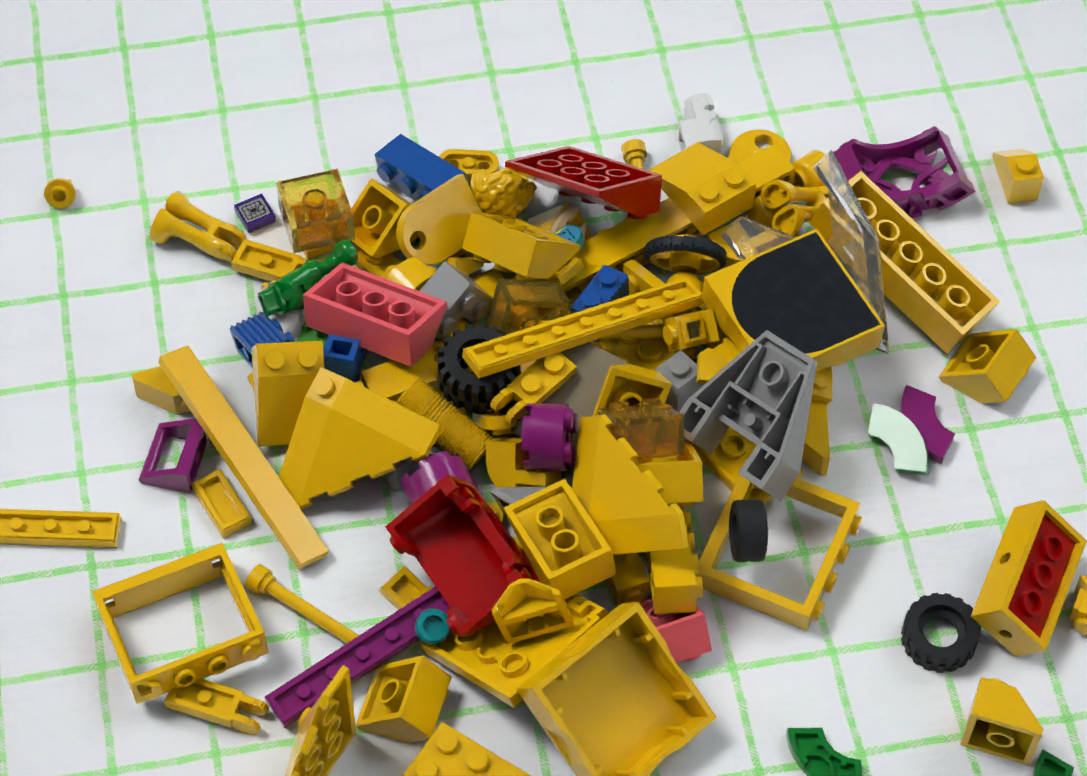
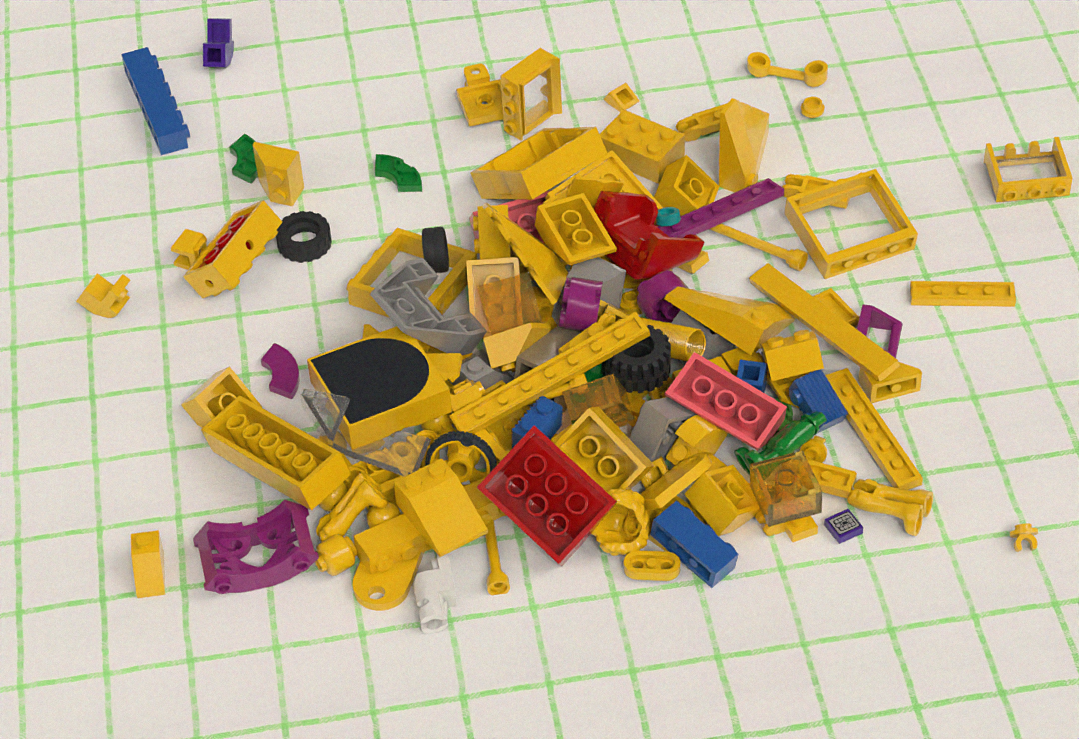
camera: 175 degrees left, 10 degrees down
tile [868,403,930,475] -> none
none -> yellow plate [825,368,923,490]

